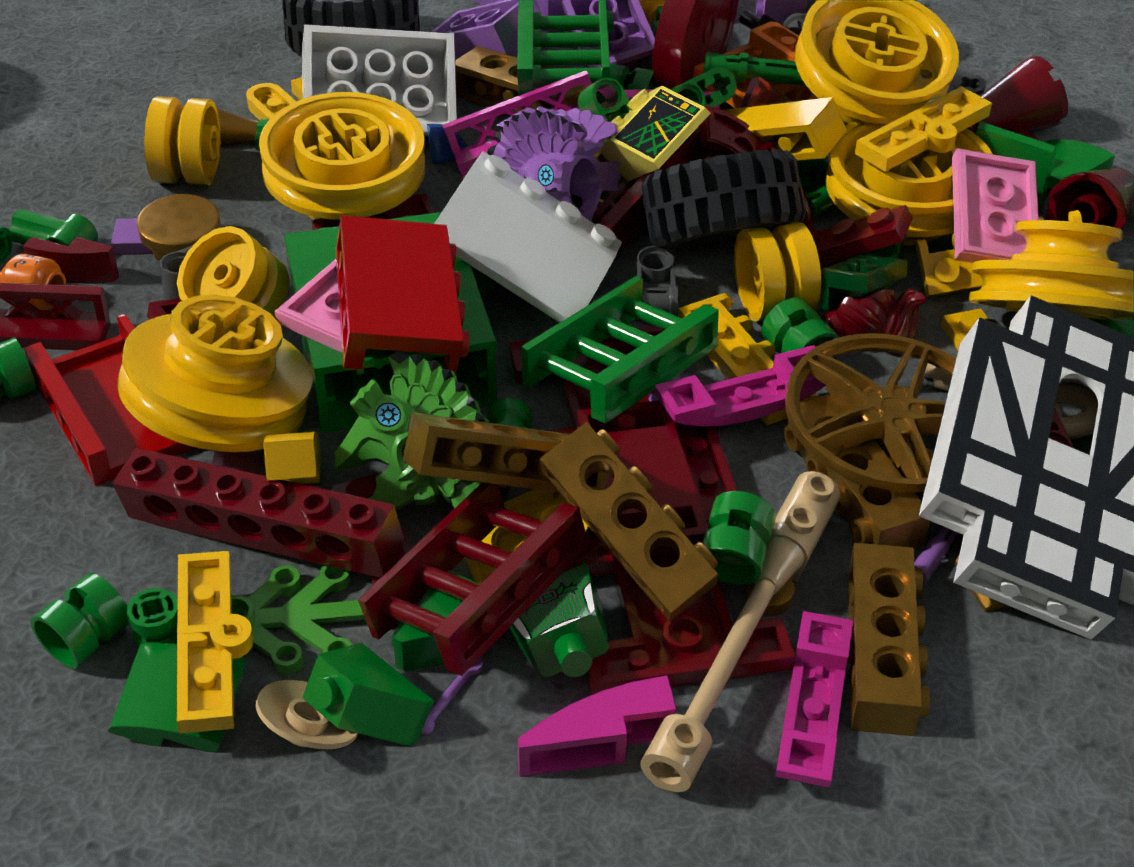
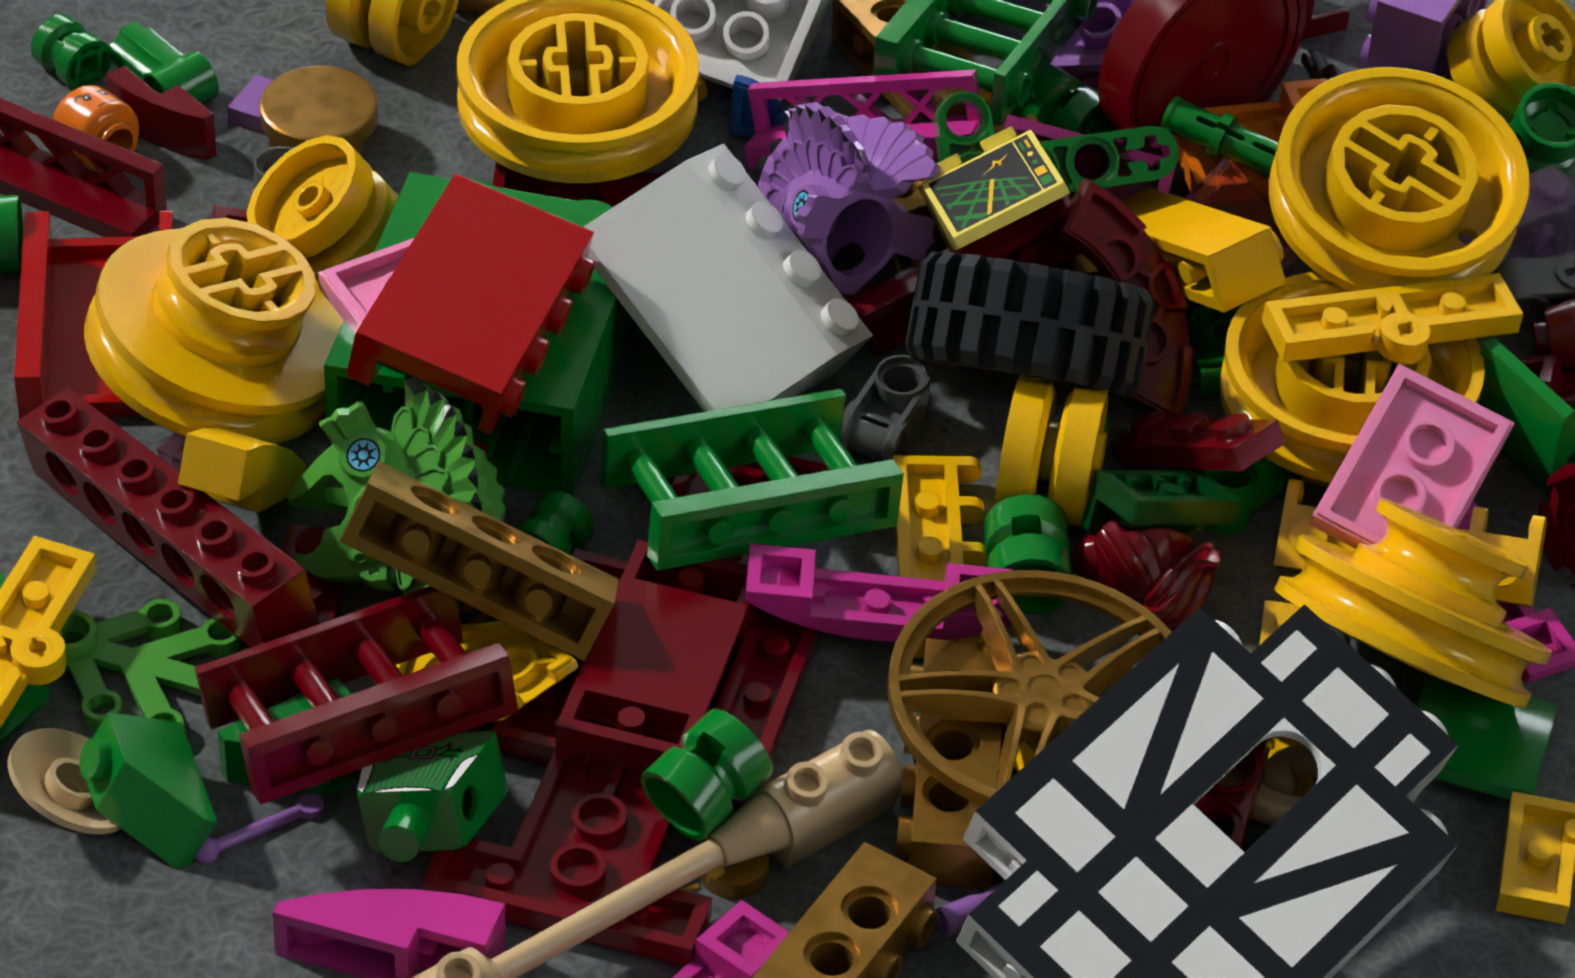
camera: 25 degrees right, 0 degrees up
pearl gold brick [540,422,718,622] -> none

